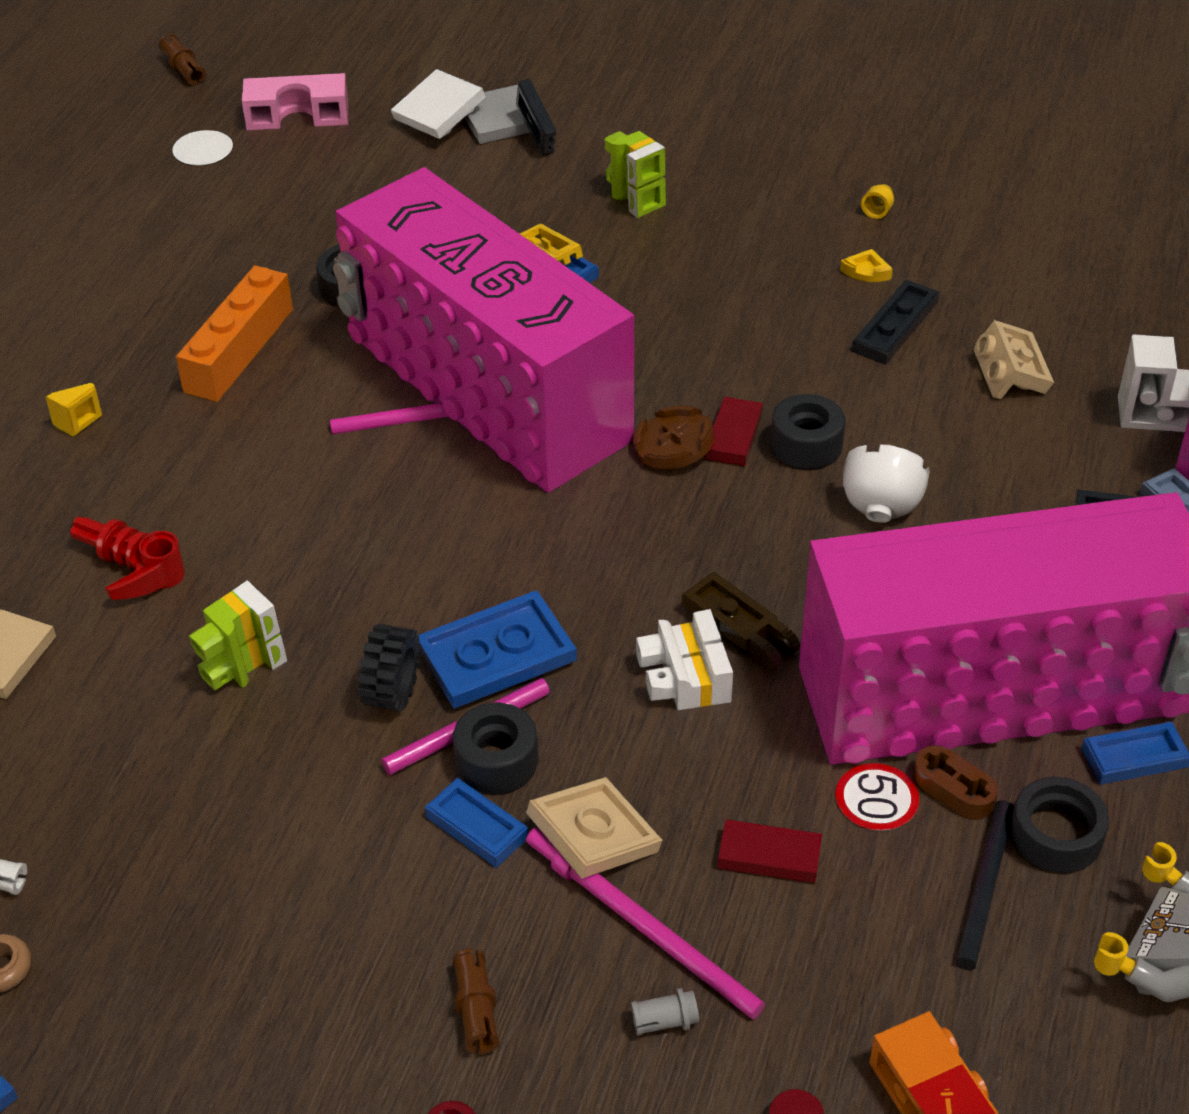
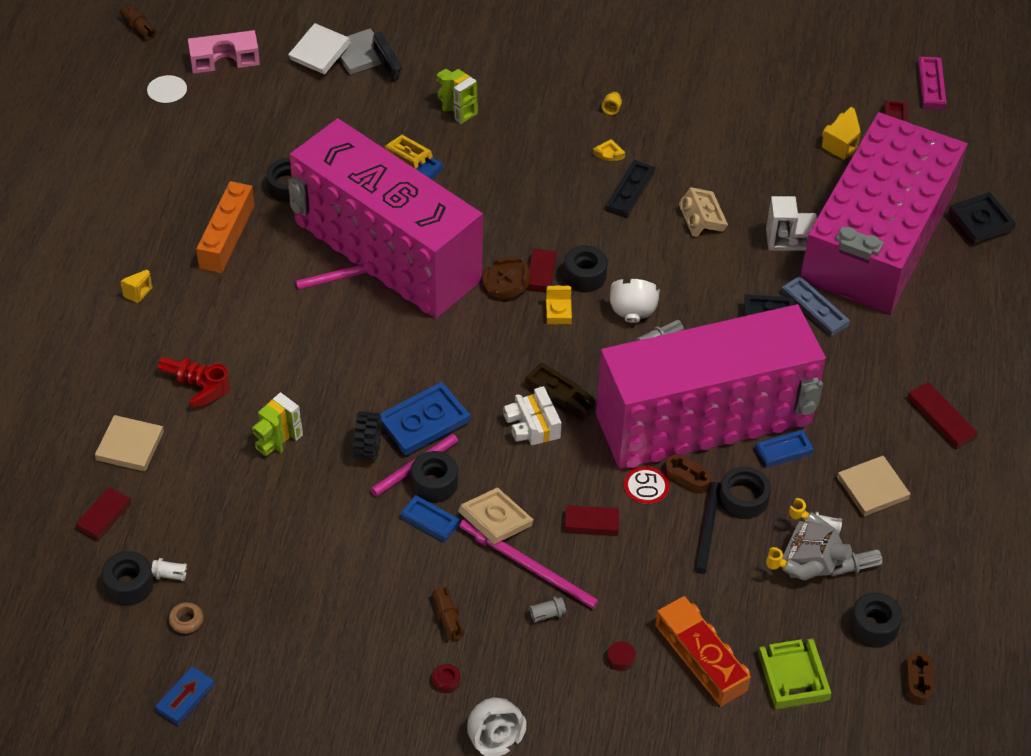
camera: 10 degrees left, 5 degrees up
none -> yellow bracket [546,285,572,324]

